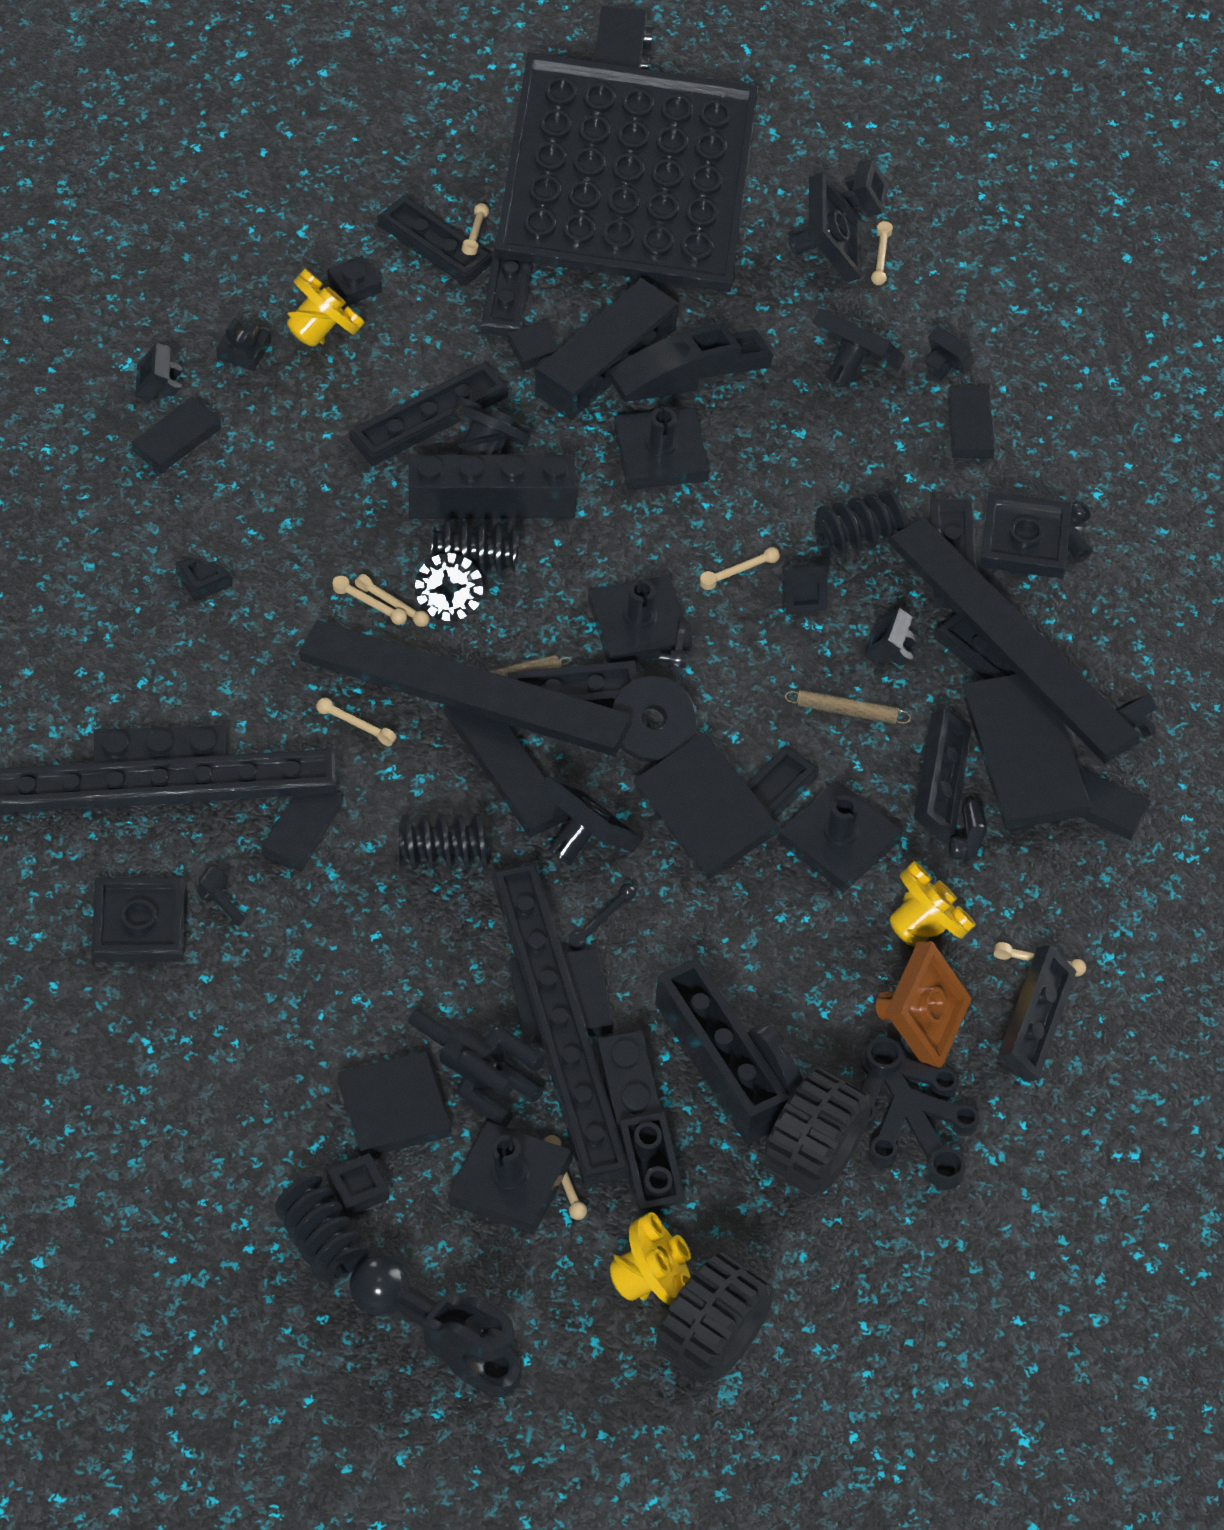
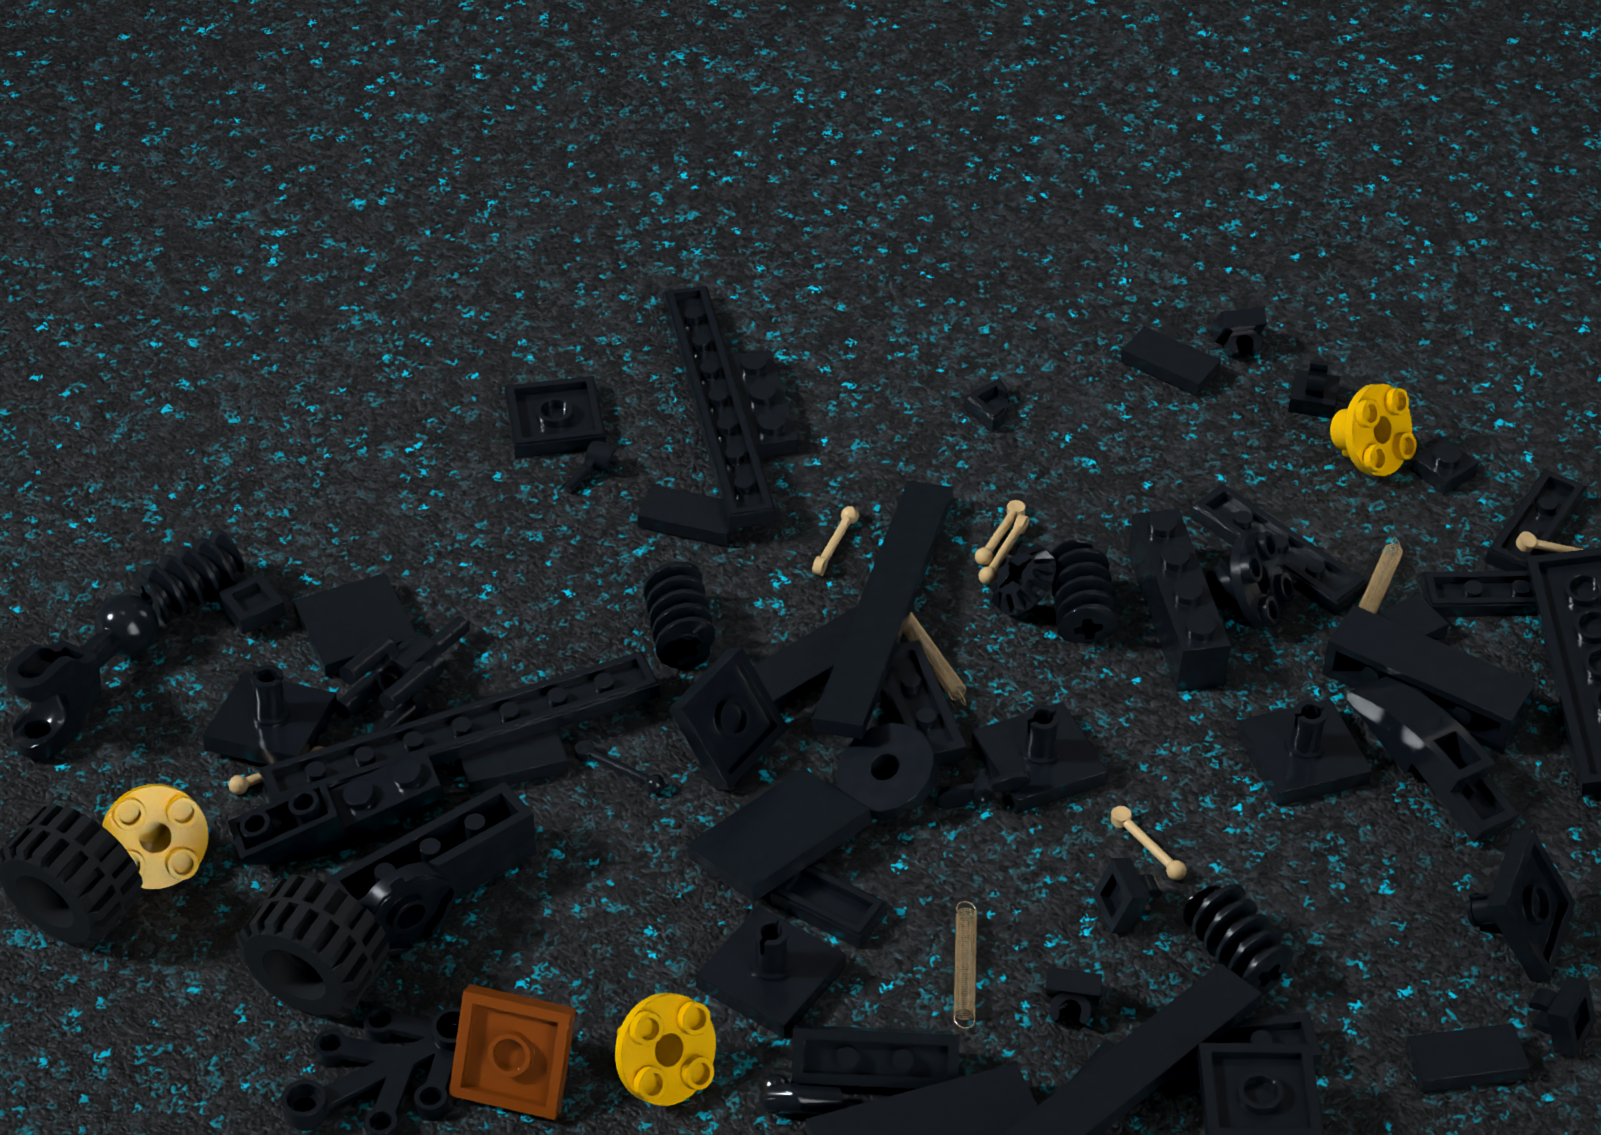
camera: 85 degrees right, 10 degrees down
none -> tan piece [1359,537,1403,614]

